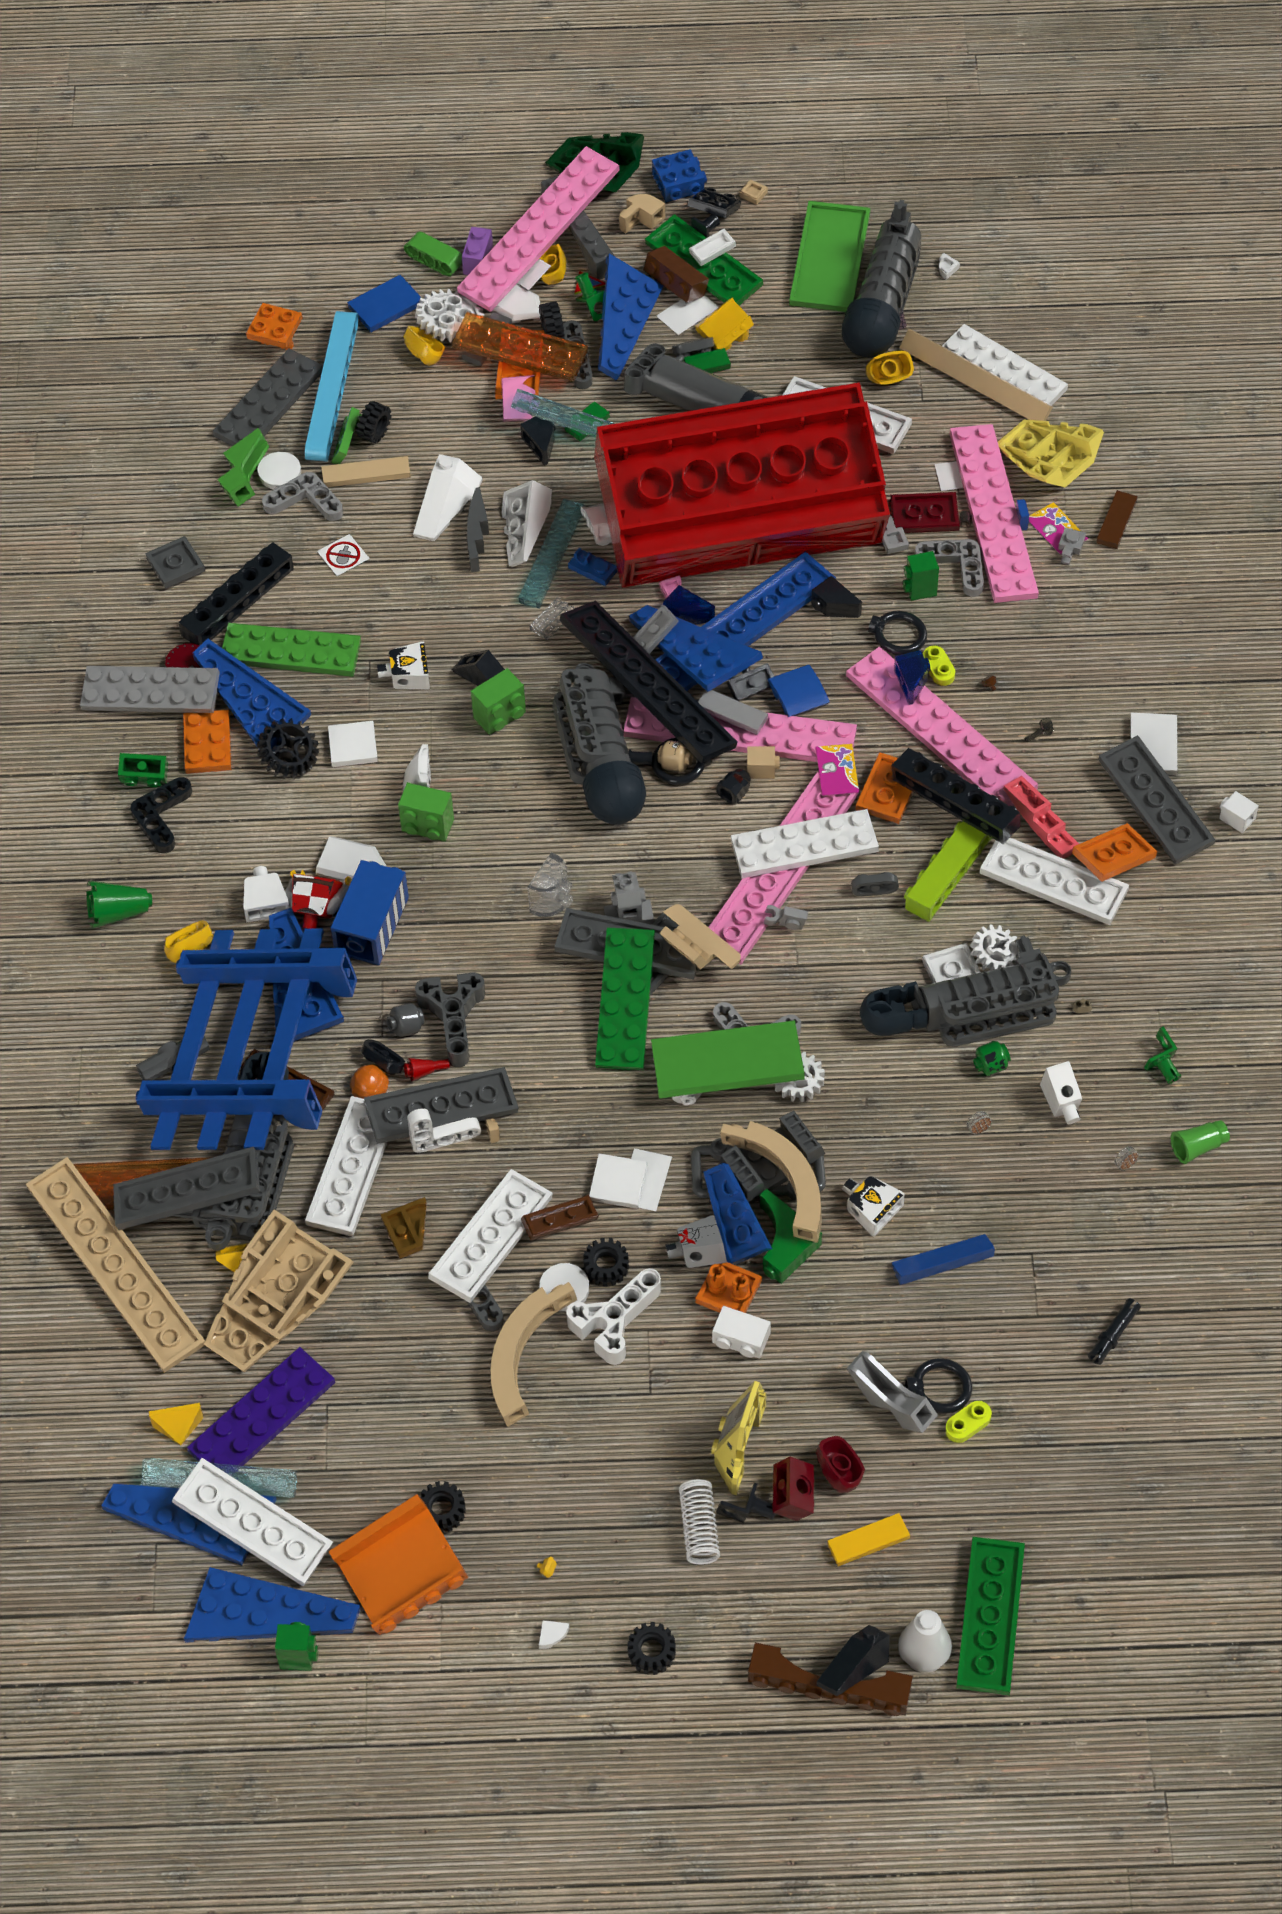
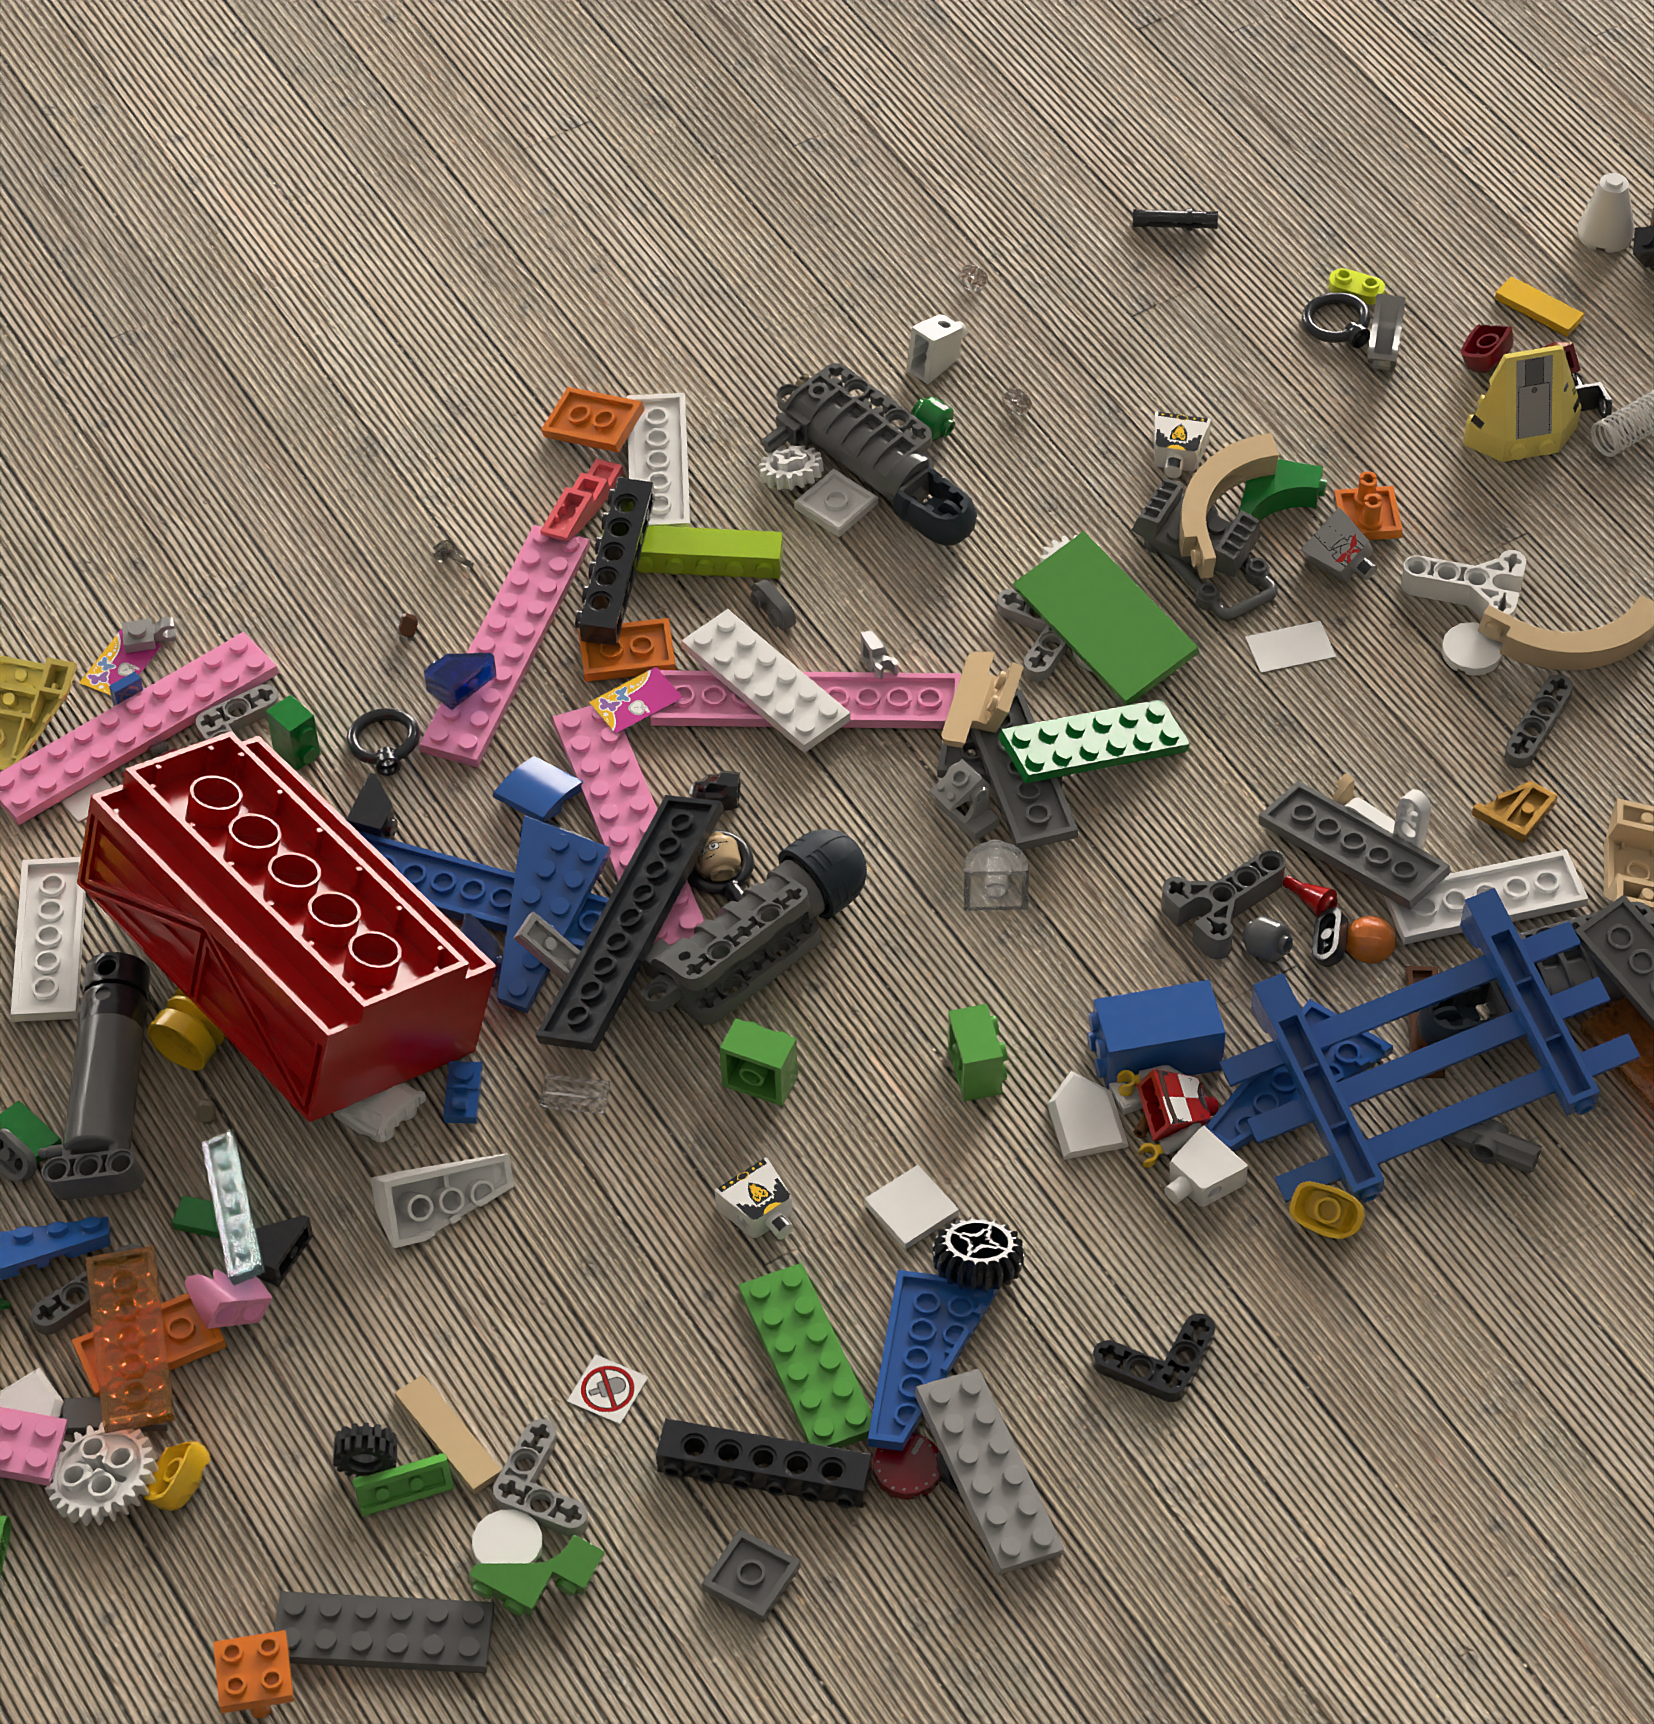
camera: 120 degrees left, 5 degrees down
green cone [86,881,153,928] -> none
green brick [118,753,168,788] -> none
orange plate [183,709,232,774] -> none
medium azure beam [305,311,358,462] -> none
blue tile [347,274,421,332] -> none
white slope [403,744,431,791] -> none
white wedge [413,454,482,541] -> none
white plate [428,1169,553,1303] -> none
black slope [451,650,505,686] -> none
dark grey slope [467,487,489,573] -> none
clear light blue plate [519,499,584,609] -> none
reddish brown tile [521,1195,599,1241] -> none
black tyre [539,301,565,343] -> none
black tyre [583,1238,629,1287] -> none
white tile [589,1154,647,1209] -> none
light grey tile [698,690,768,735] -> none
blue wing [703,1163,772,1265] -> none
white brick [712,1306,771,1359] -> none
tan brick [747,746,780,779] -> none
blue slope [891,1234,995,1285] -> none
neon yellow plate [923,646,955,686] -> none
green plate [956,1537,1025,1696] -> none
reddish brown tile [1096,490,1138,549] -> none
dark grey plate [1098,735,1215,865] -> none
white tile [1130,713,1177,775] -> none
green bracket [1144,1026,1181,1084] -> none
bright green plant [1171,1120,1230,1164] -> none
white brick [1220,791,1259,833] -> none

